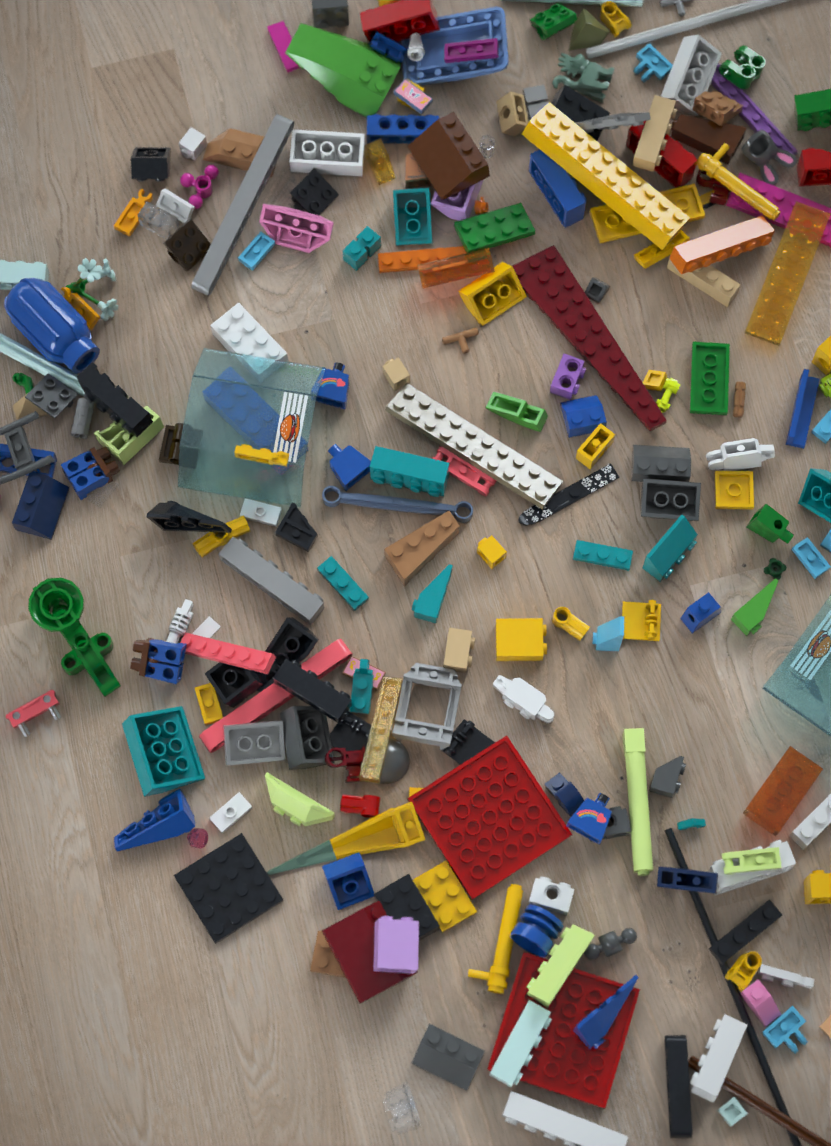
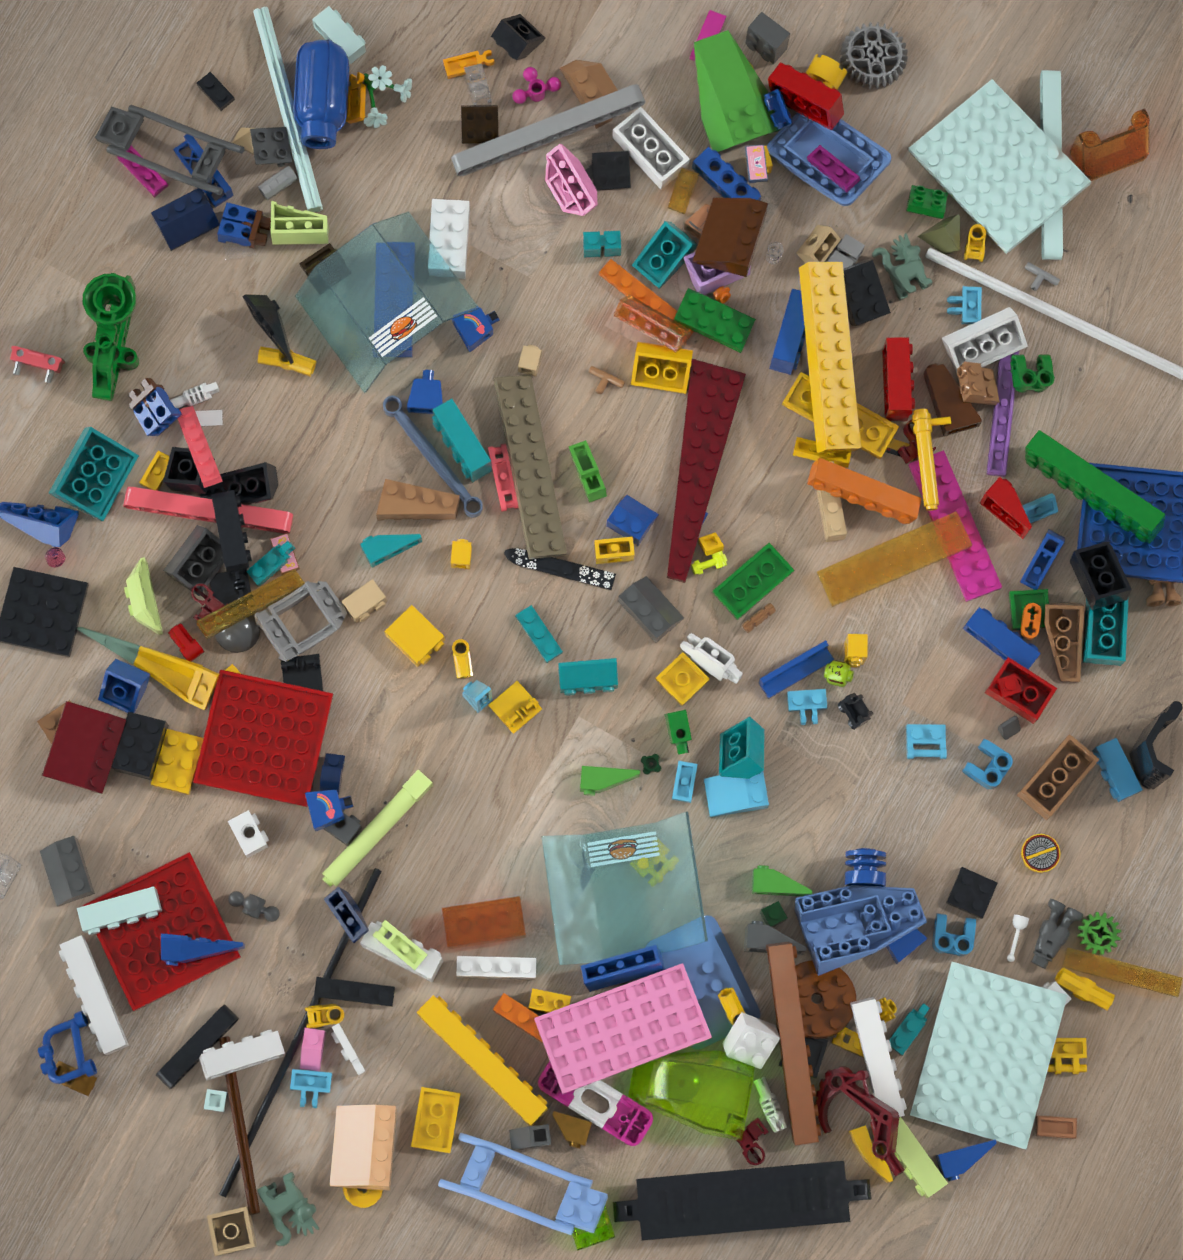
camera: 40 degrees right, 5 degrees up
green arm [12,373,34,394] -> none
black wedge [76,362,153,437] -> none
white plate [156,189,195,223] -> none
white brick [179,127,207,161] -> none
white plate [209,792,252,834] -> none
light grey brick [219,537,324,626] -> none
light grey plate [223,720,285,766] -> none
yellow hinge [234,444,289,467] -> none
medium azure plate [238,231,275,271] -> none
white plate [240,498,282,527] -> none
black wing [275,502,318,552] -> none
teal plate [317,556,369,611] -> none
lavender brick [374,916,419,974] -> none
white cone [407,33,425,61] -> none
yellow cylinder [468,884,523,994] -> none
white hinge [493,675,554,724] -> none
blue wheel [510,904,564,957] -> none
yellowish green slope [526,925,595,1008] -> none
medium lavender brick [550,354,586,400] -> none
light grey plate [575,112,651,133] -> none
dark grey slope [585,277,610,303] -> none
tan brick [632,95,677,172] -> none
dark grey slope [641,479,701,521] -> none
dark grey slope [649,756,686,798] -> none
teal tile [677,818,706,830] -> none
blue torso [680,593,721,634] -> none
dark grey piece [741,129,797,186] -> none

